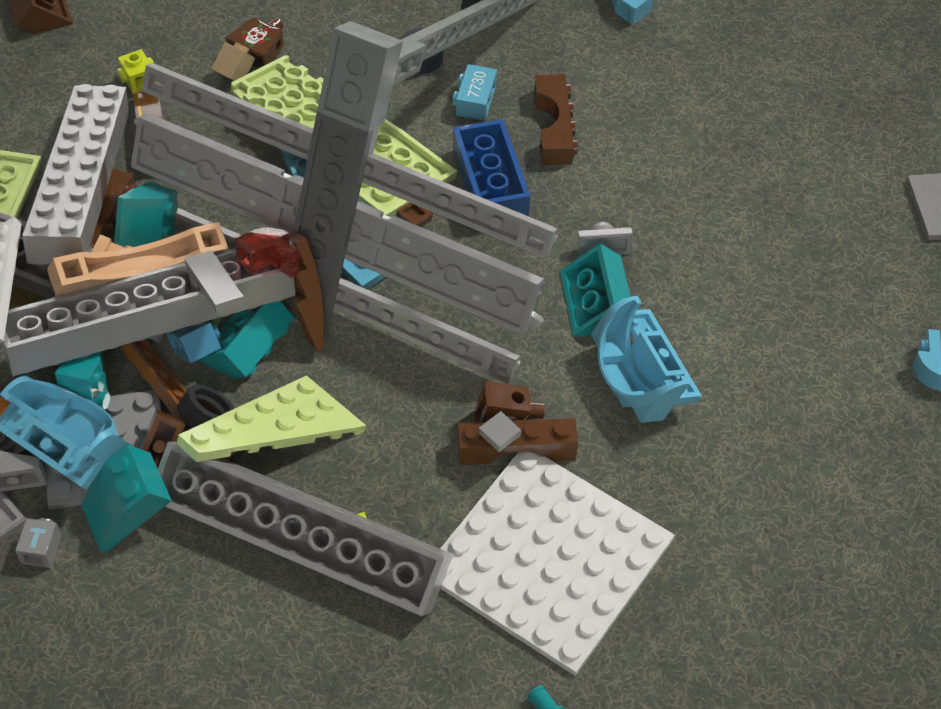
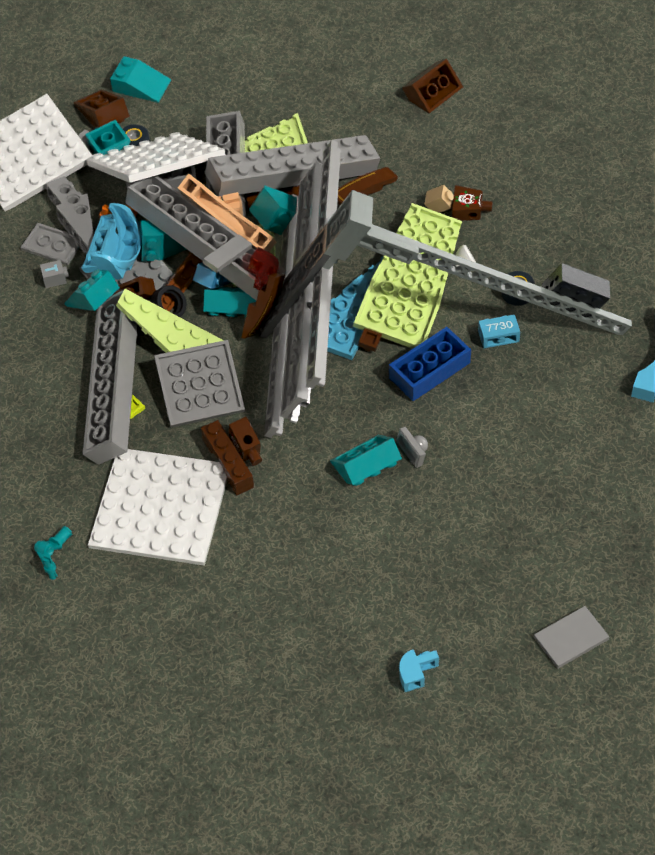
camera: 70 degrees right, 0 degrees up
neon yellow brick [117,49,156,94] -> none
light grey tile [479,411,521,452] -> none
reddish brown arch [534,74,578,165] -> none
medium azure piece [591,296,702,423] -> none
none -> light grey plate [154,340,245,428]

